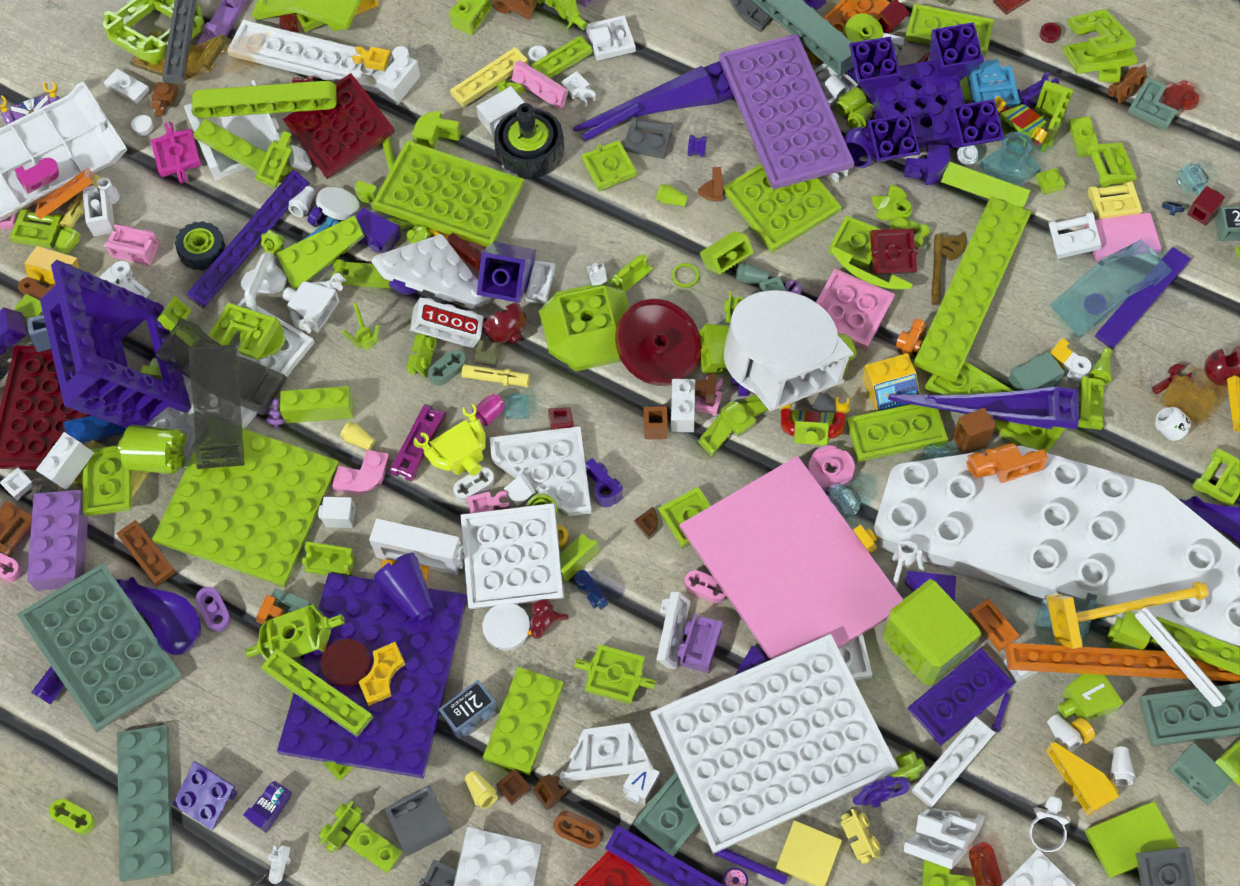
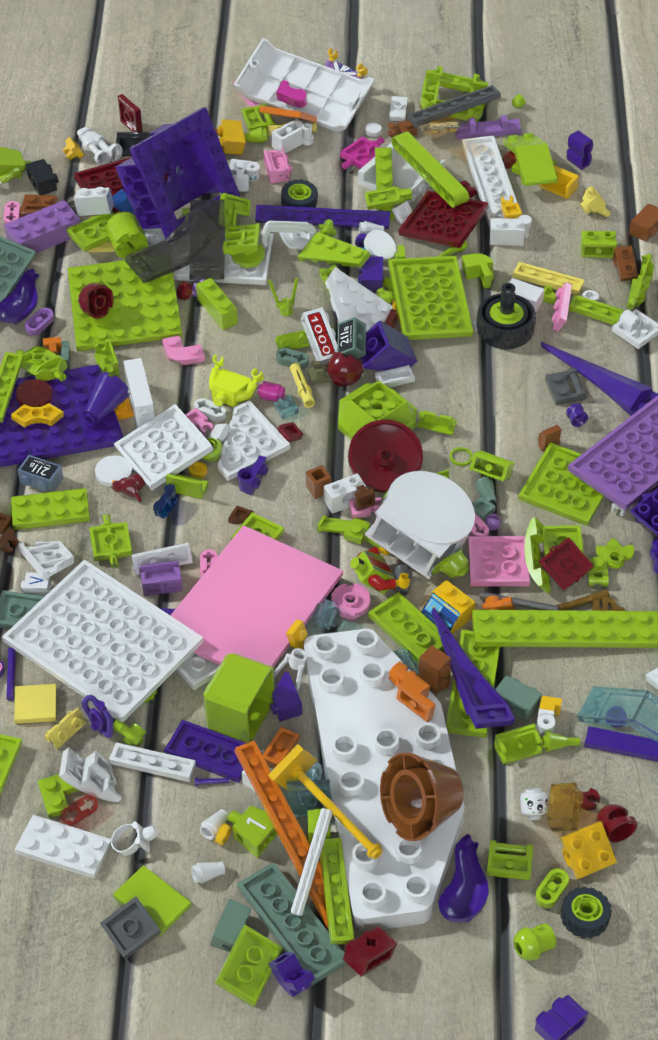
camera: 60 degrees right, 15 degrees down
white plate [0,468,35,500] -> none
dark orange plate [116,520,177,586] -> none
white torso [283,273,346,334] -> none
white brick [318,497,355,528] -> none
light yellow cone [340,421,376,450] -> none
magenta plate [390,404,447,482] -> none
white plate [561,71,596,107] -> none
lime plate [581,140,637,192] -> none
dark purple bar [582,104,640,141] -> none
white piece [587,262,607,286] -> none
lime cone [655,184,688,207] -> none
yellow slope [1045,742,1119,816] -> none
none -> dark red cylinder [78,283,114,319]
none -> dark red tile [177,282,193,301]
none -> sand green brick [337,317,366,359]
none -> dark orange cone [380,752,464,841]
none -> flat silver bar [480,592,559,611]

